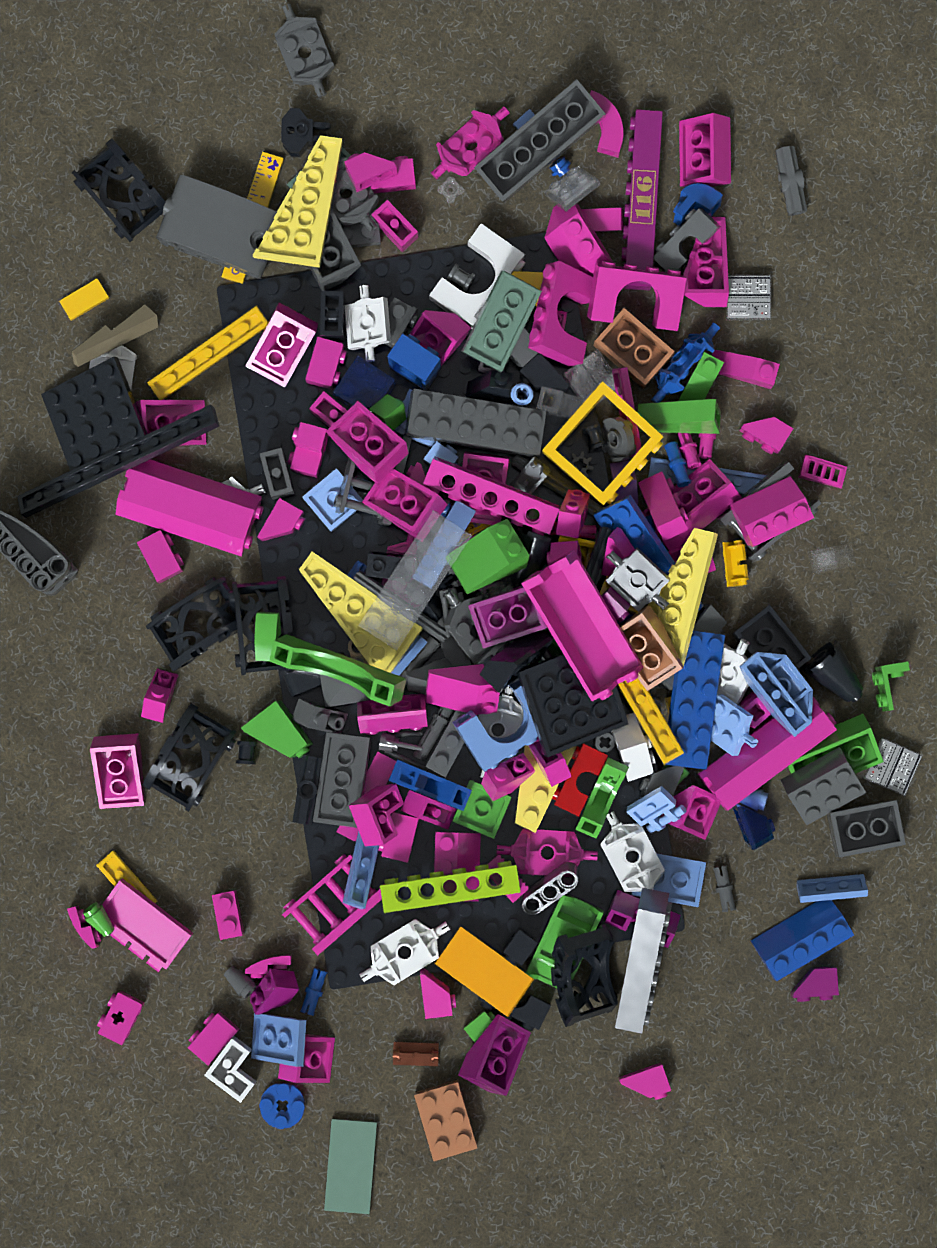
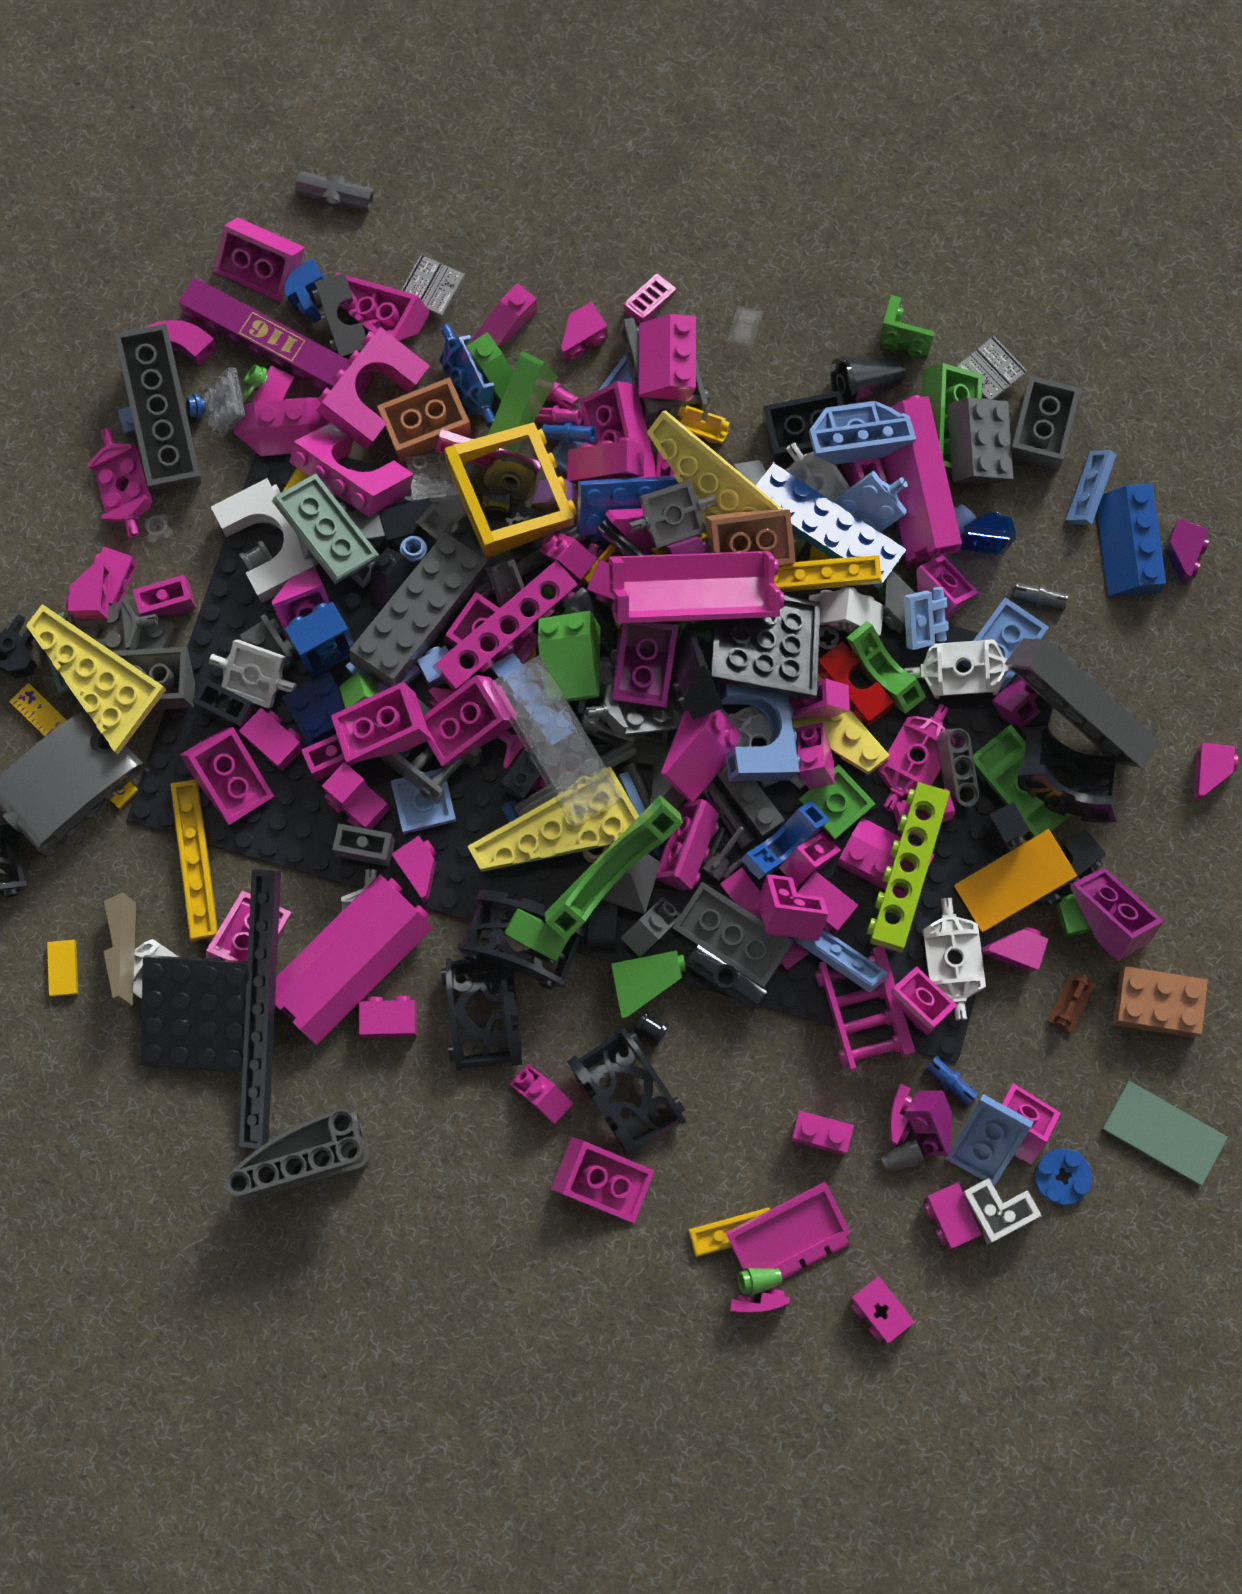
camera: 60 degrees left, 10 degrees down
none -> bright green plate [241,365,268,403]
none -> dark pink slope [890,967,957,1036]

